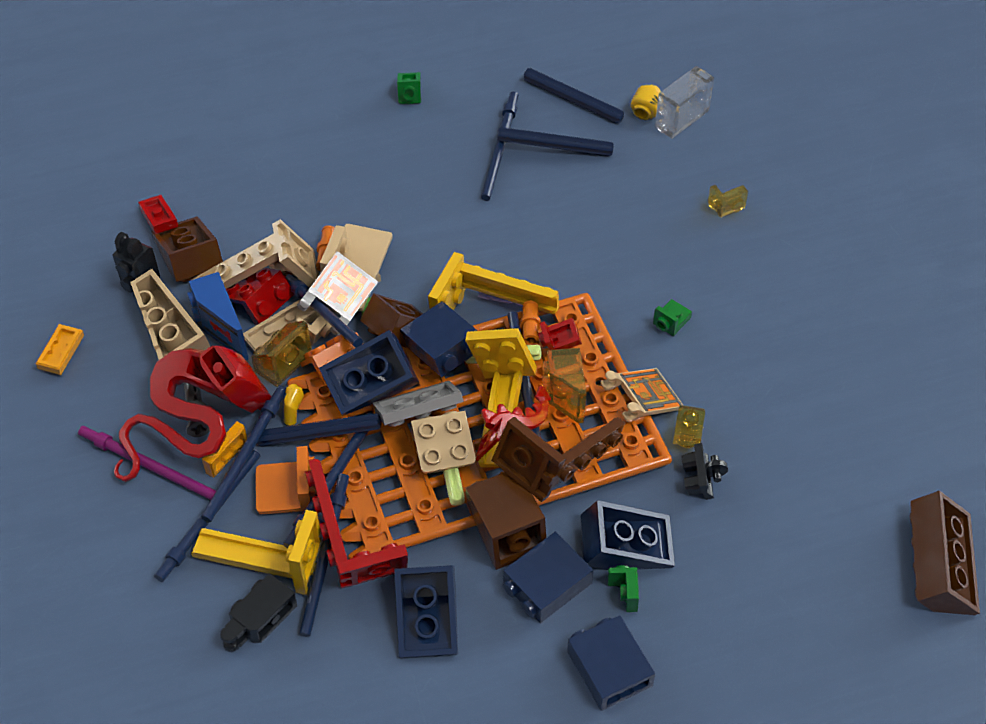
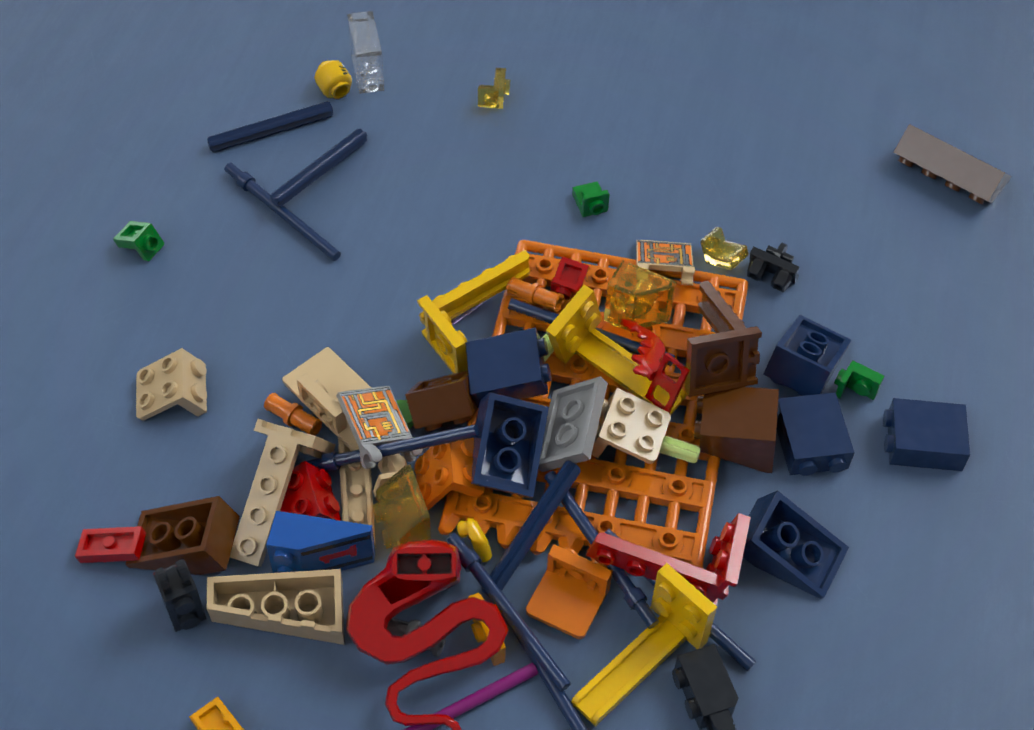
camera: 60 degrees left, 0 degrees up
none -> tan bracket [136,348,207,421]

